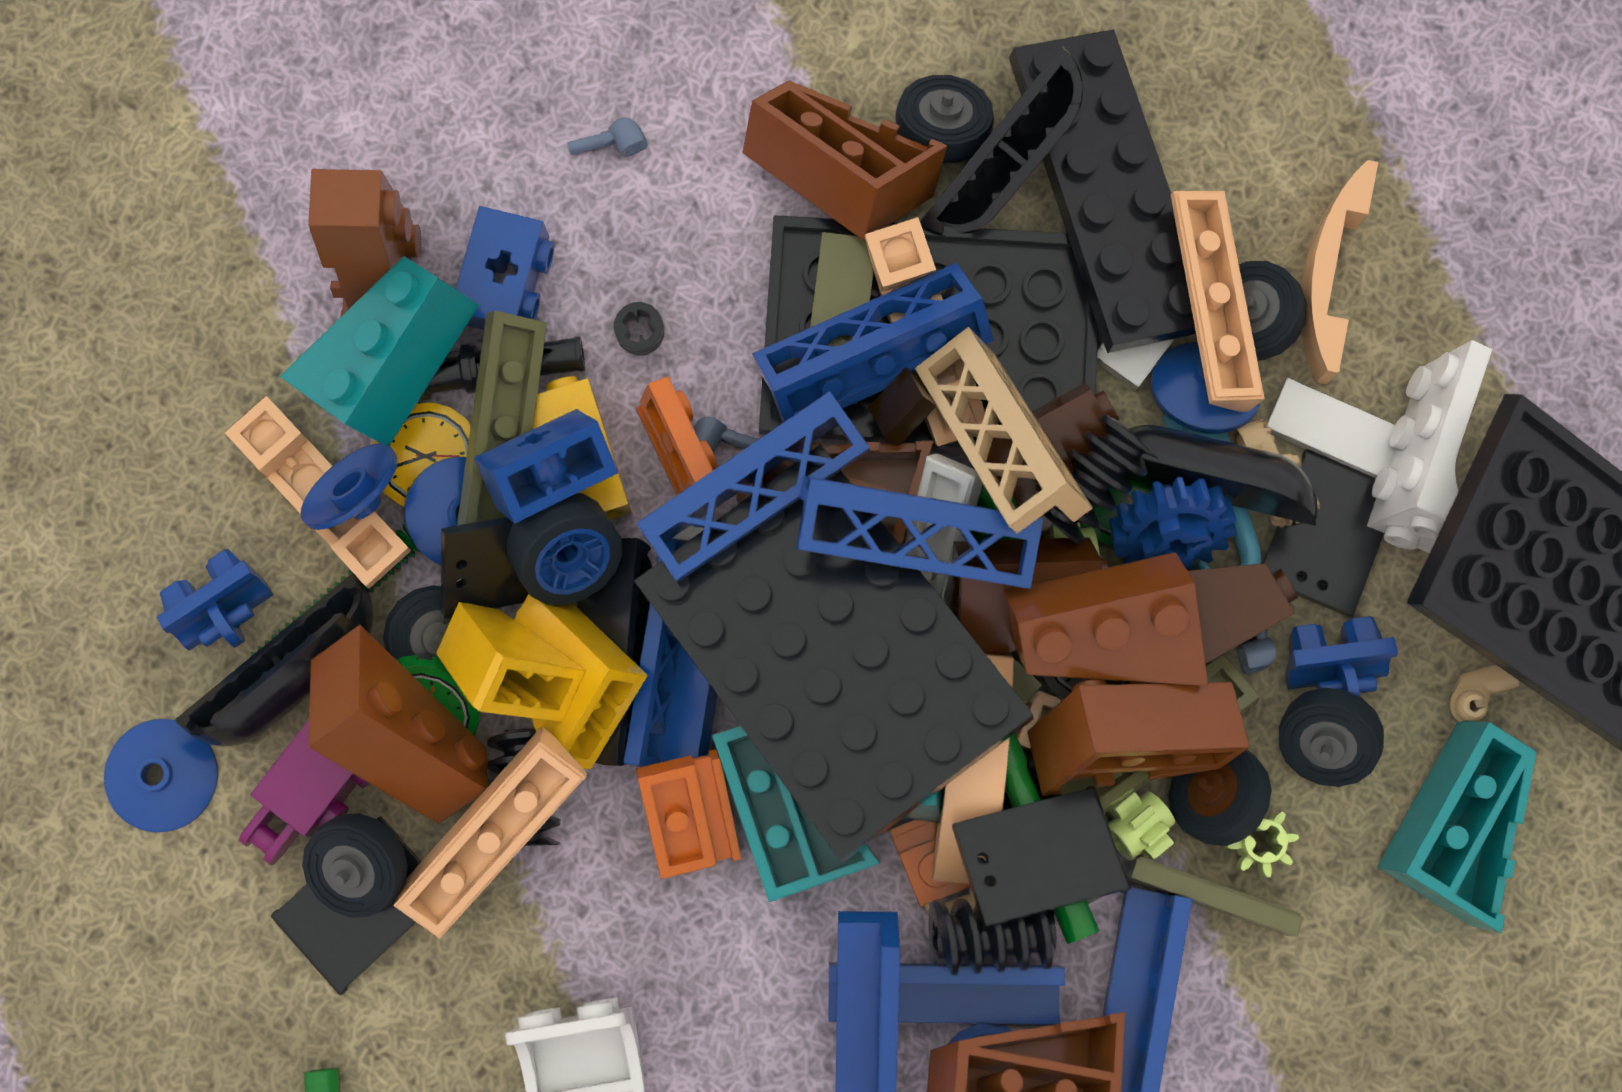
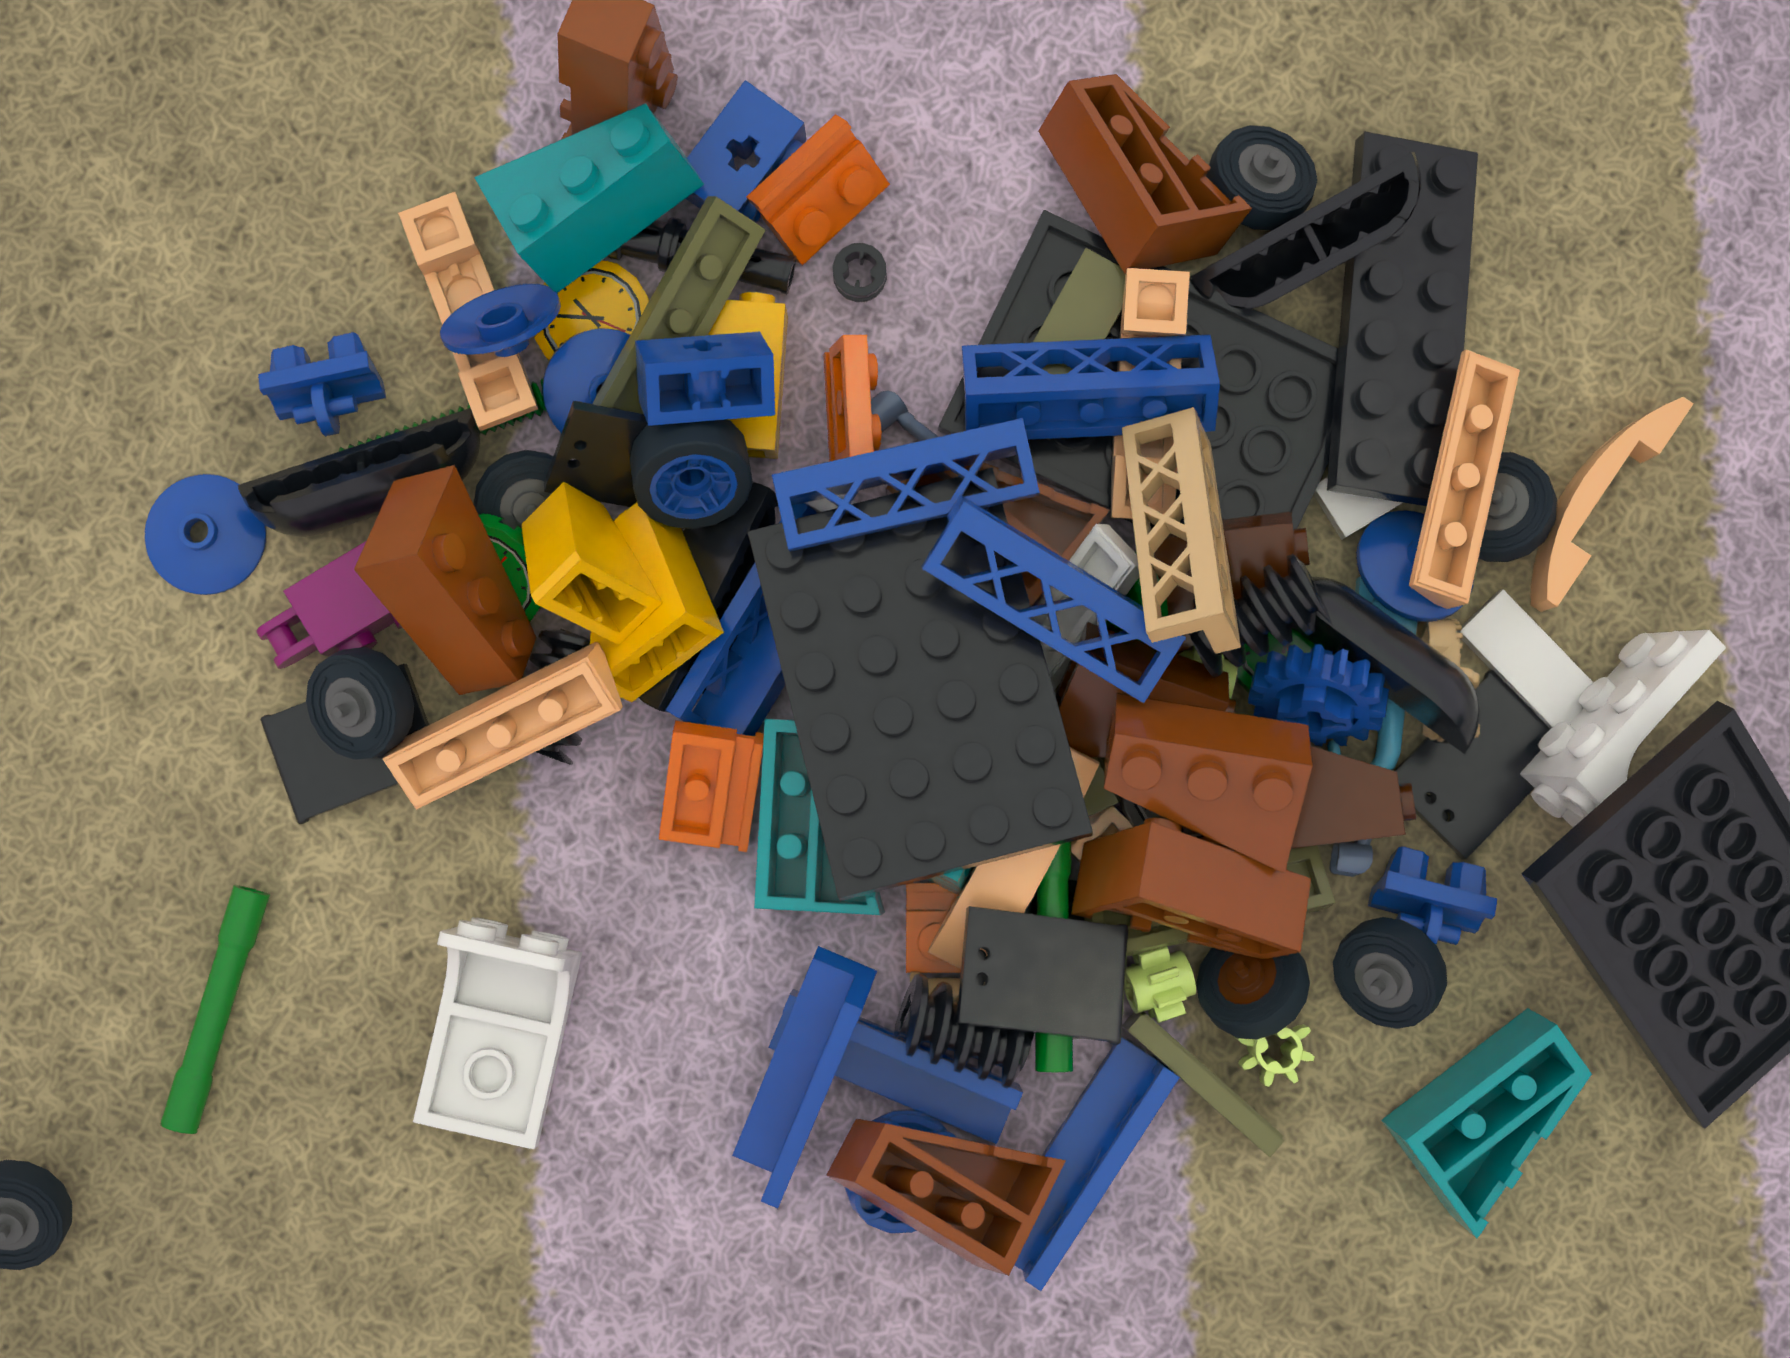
camera: 25 degrees right, 5 degrees up
sand blue hand [568,117,648,157] -> none
dark brown tile [869,367,936,446] -> none
tan arm [1449,664,1519,722] -> none
none -> orange plate [746,114,890,266]

